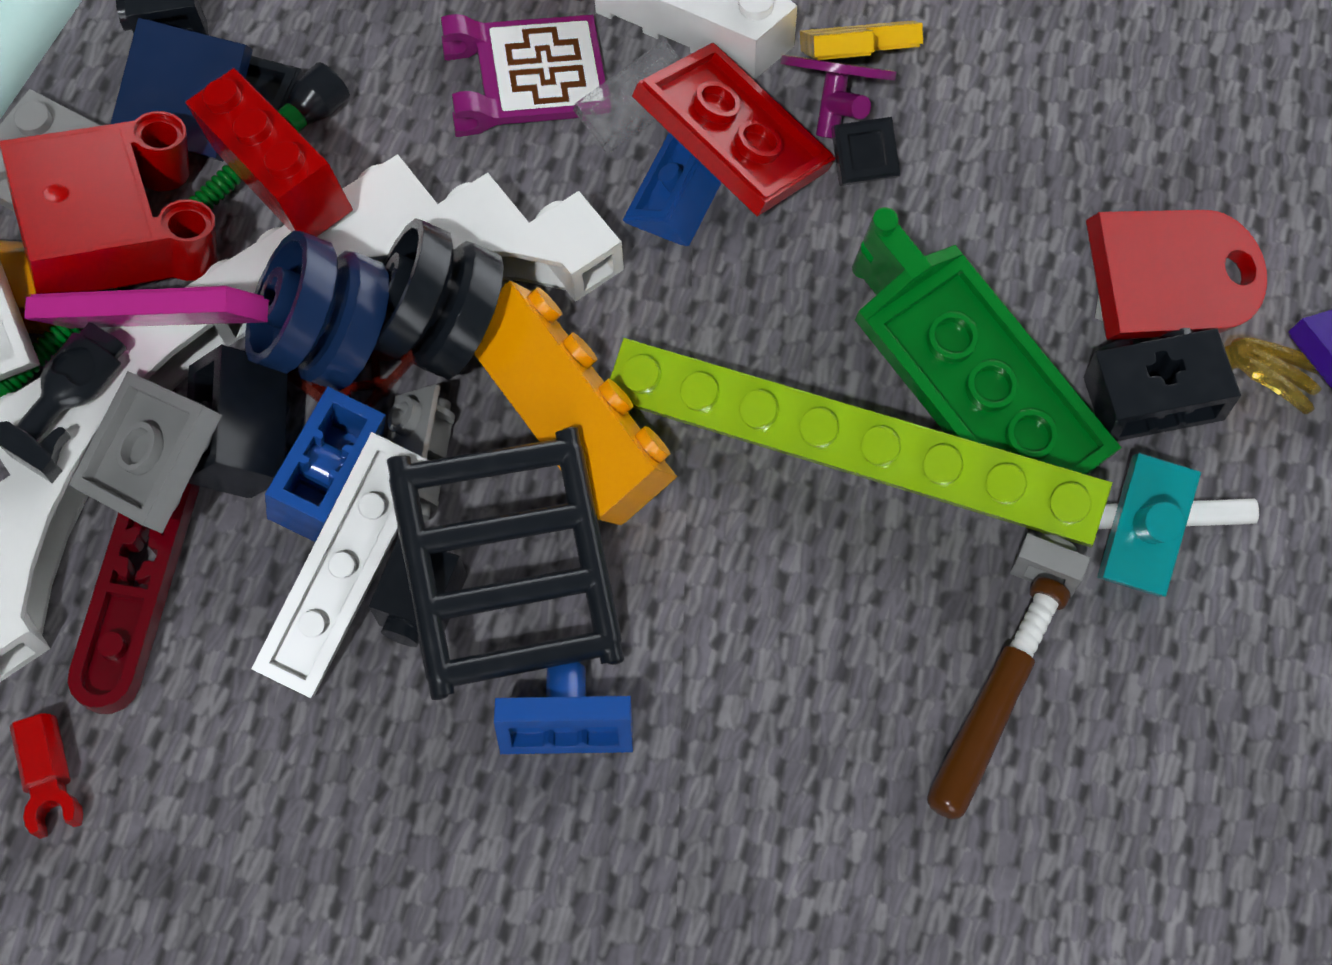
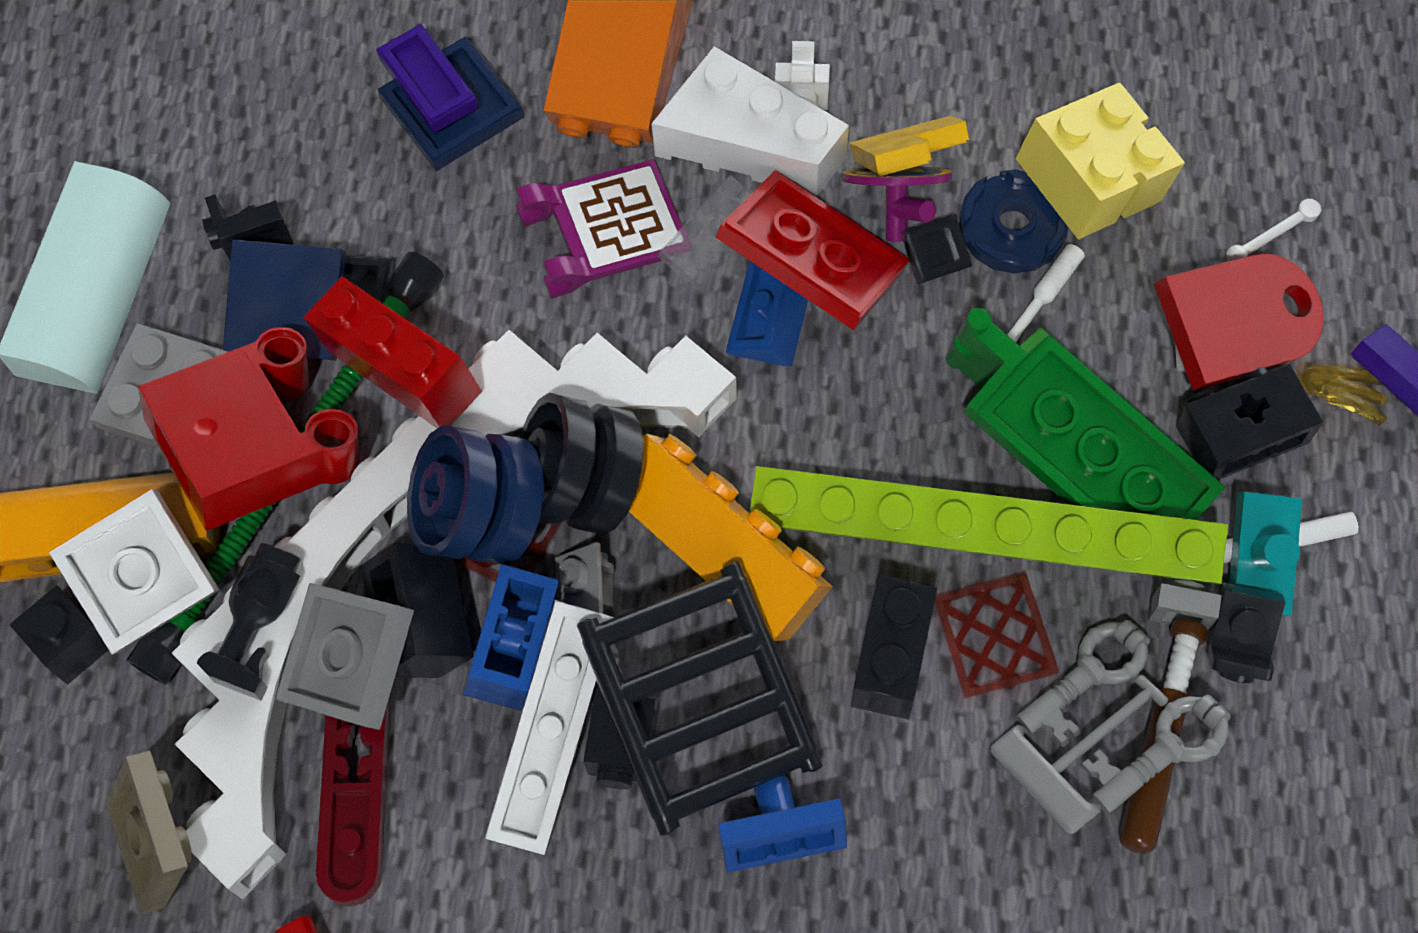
camera: 10 degrees left, 0 degrees up
dark pink tile [24,286,269,328] -> none
none -> black brick [851,575,937,720]
none -> clear red window [934,573,1059,699]
none -> dark blue tile [959,169,1068,274]
none -> light grey piece [990,620,1230,834]
none -> white piece [1007,244,1085,342]
none -> light yellow piece [1015,82,1185,240]
none -> black bracket [1207,583,1285,683]
none -> white hinge [1226,199,1321,262]

